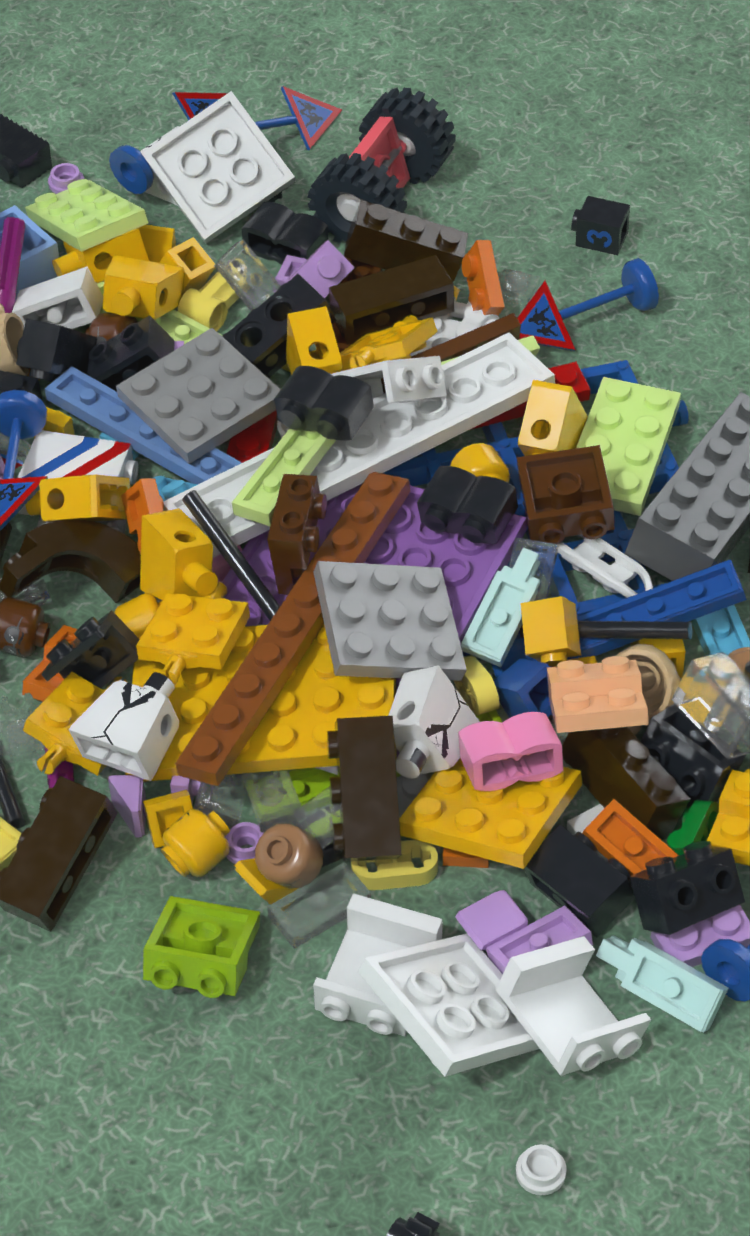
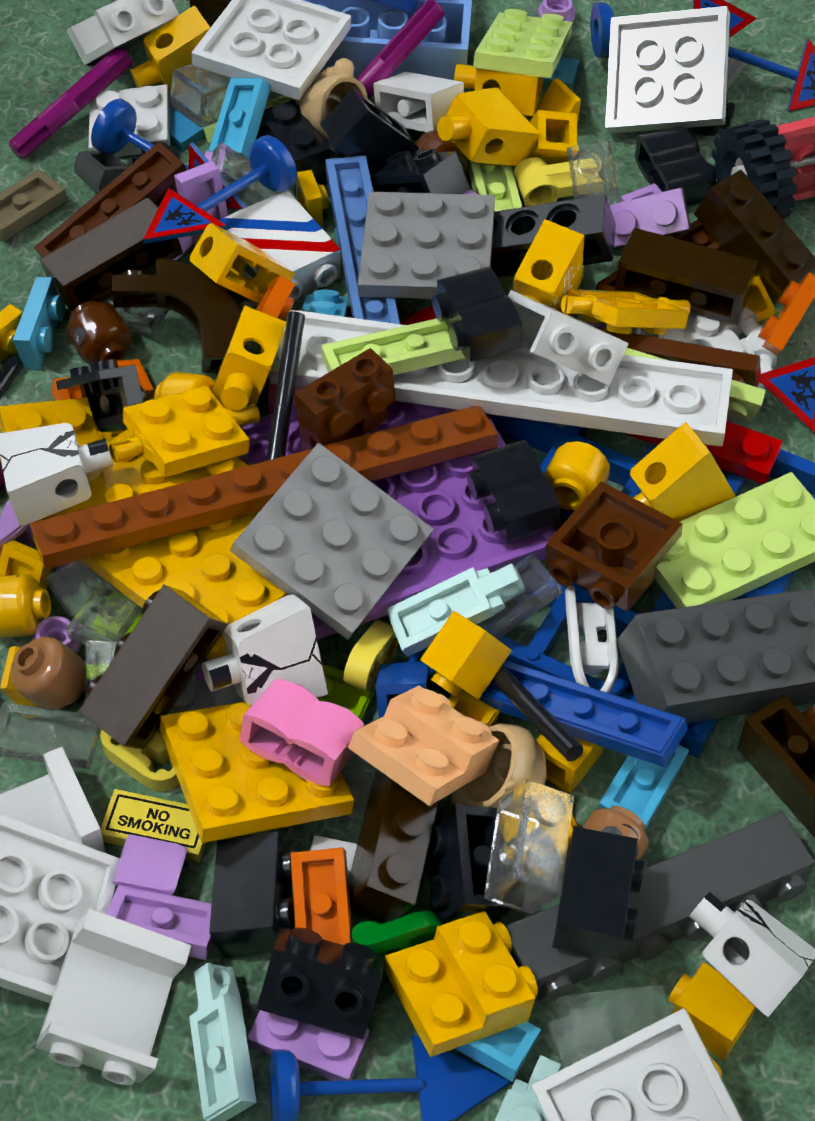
camera: 40 degrees right, 5 degrees up
none -> light yellow tile [101,789,206,863]

